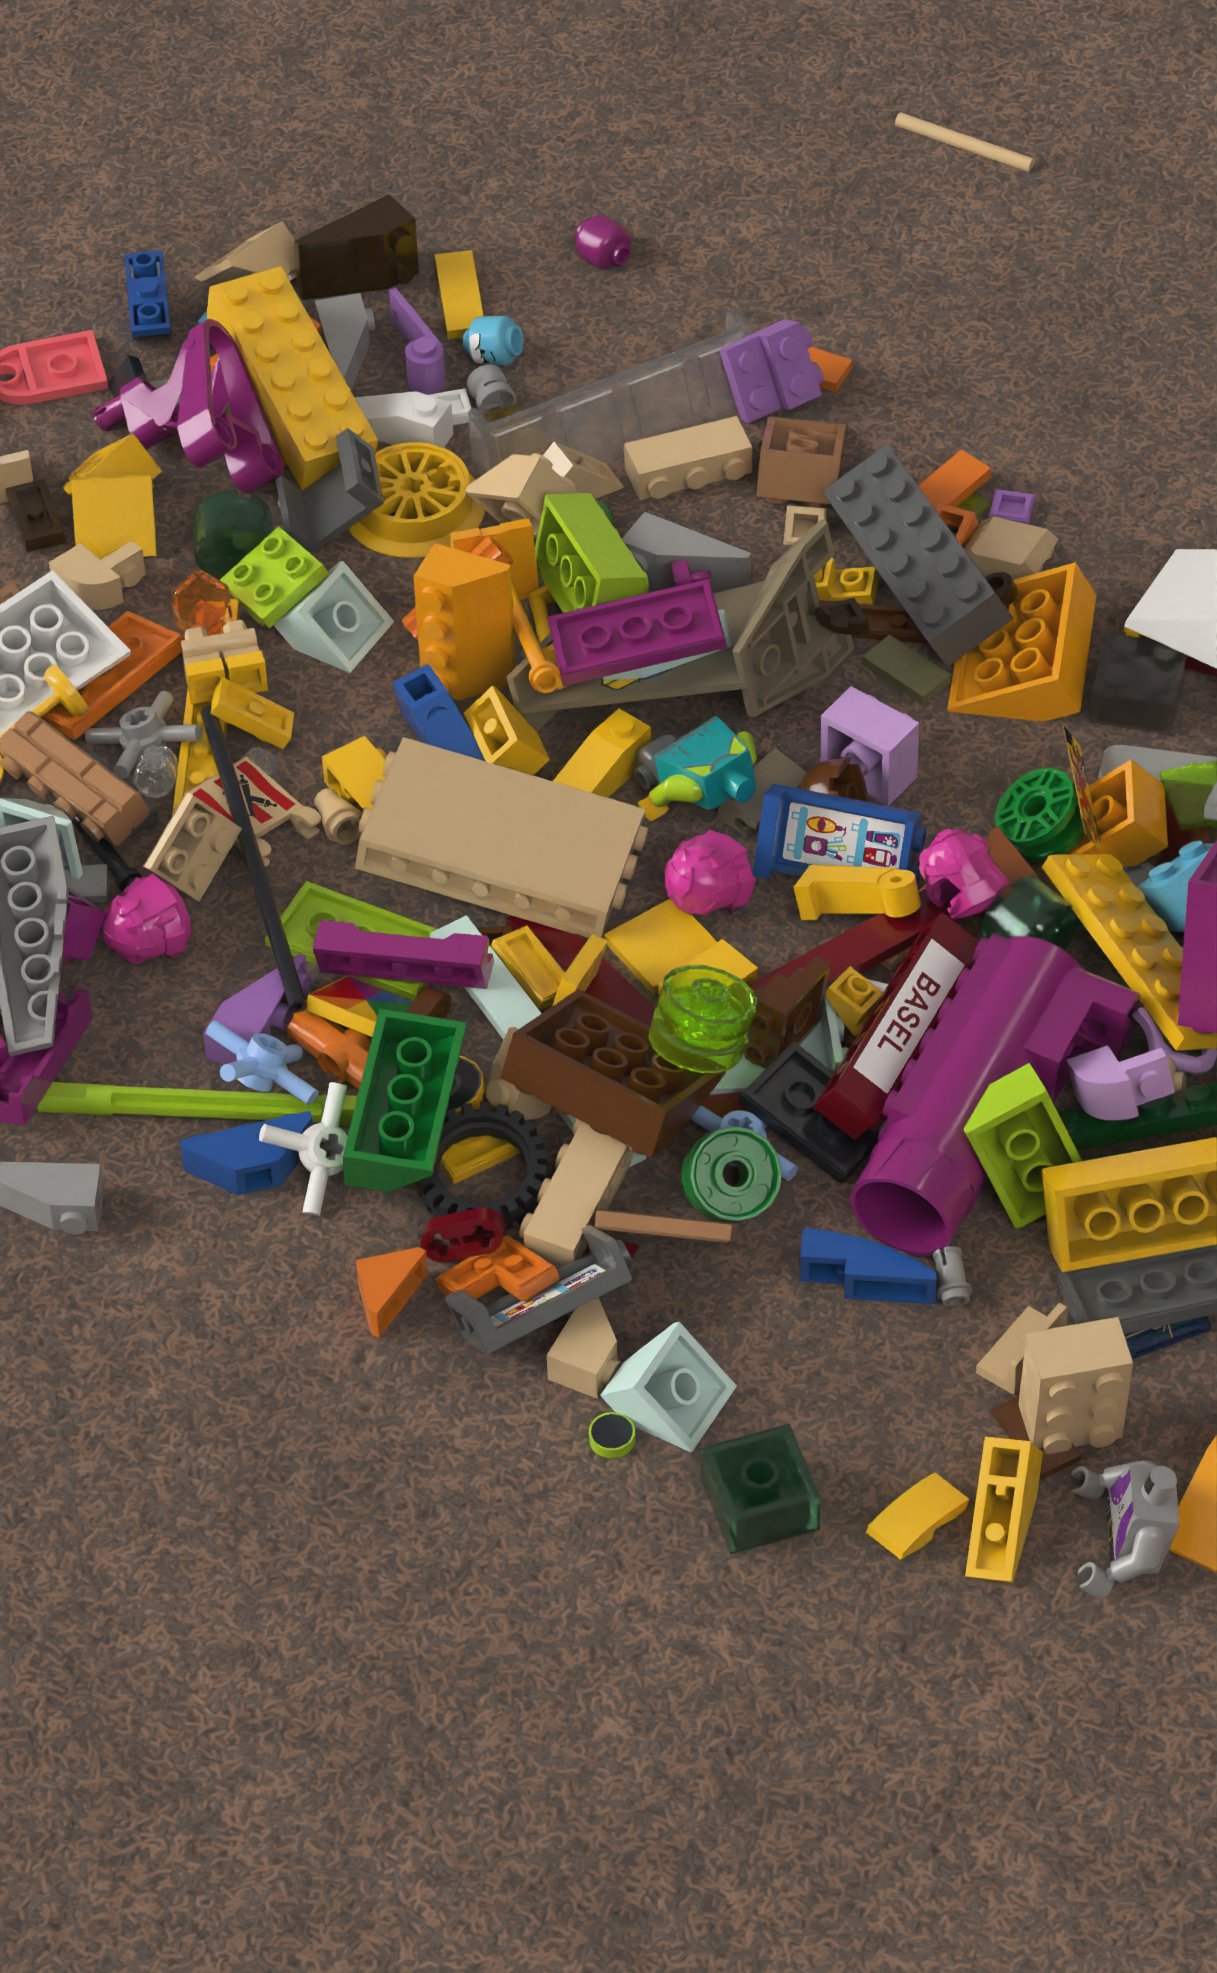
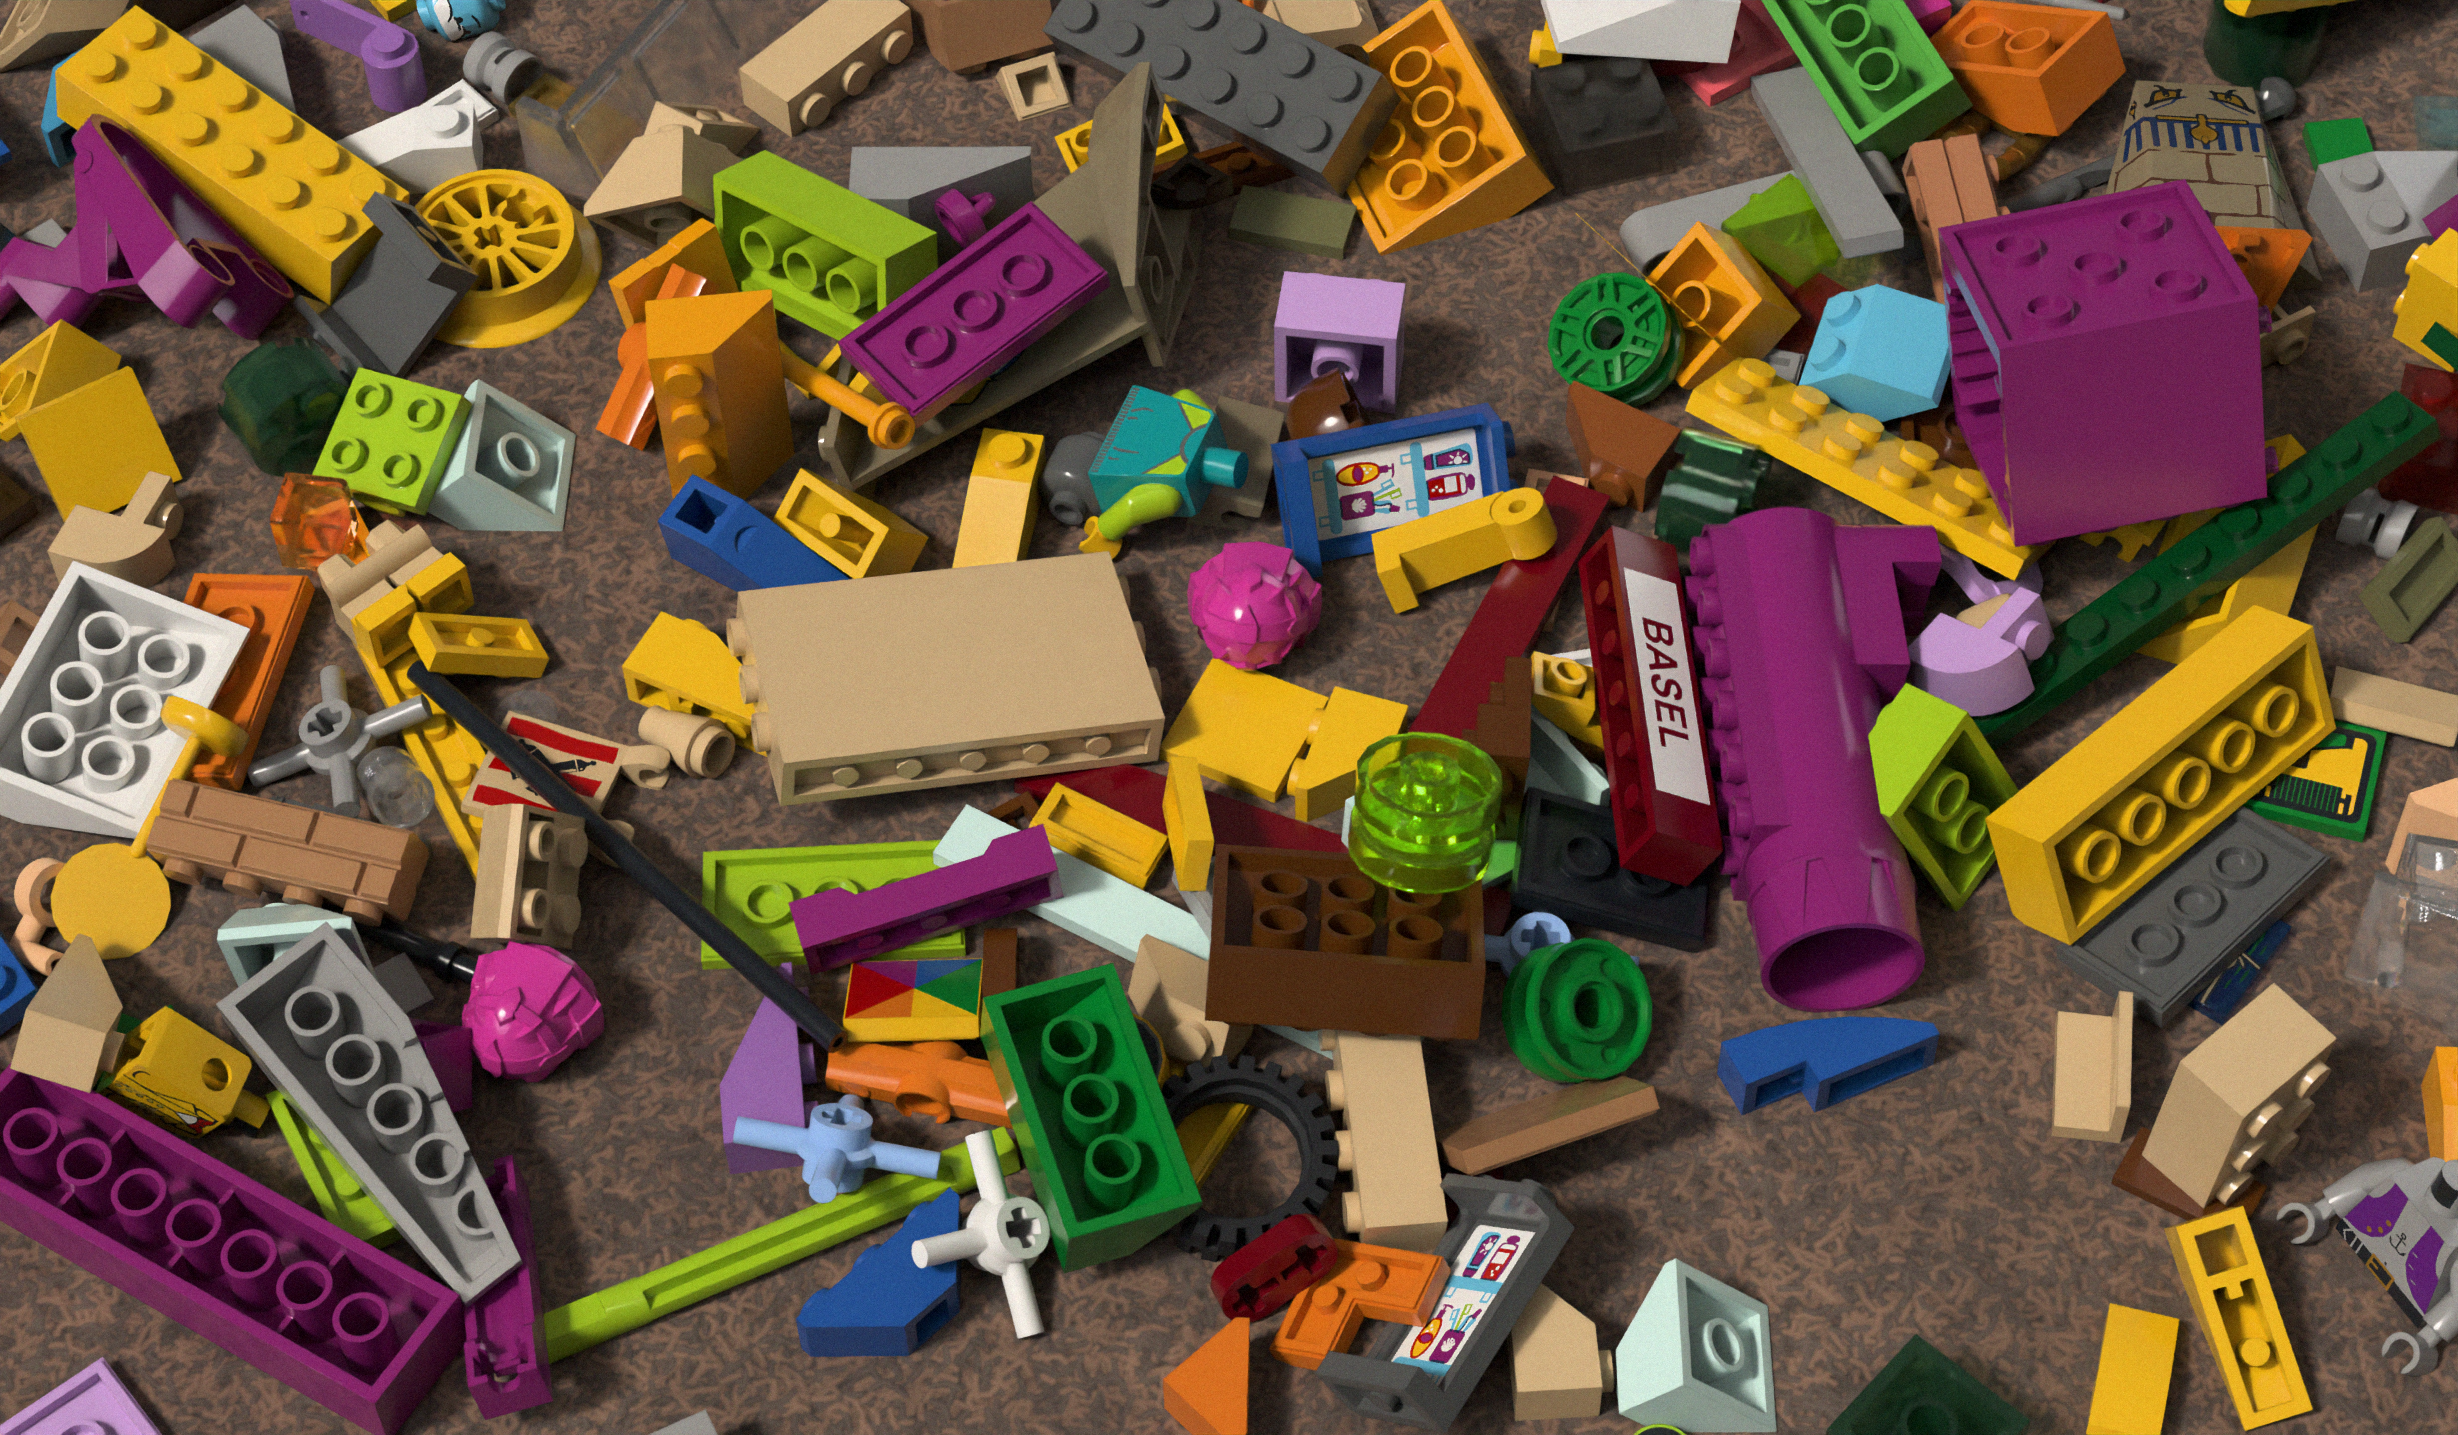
camera: 30 degrees left, 5 degrees up
dark pink helmet [919,829,1009,919] -> none
light grey pin [933,1246,973,1307] -> none

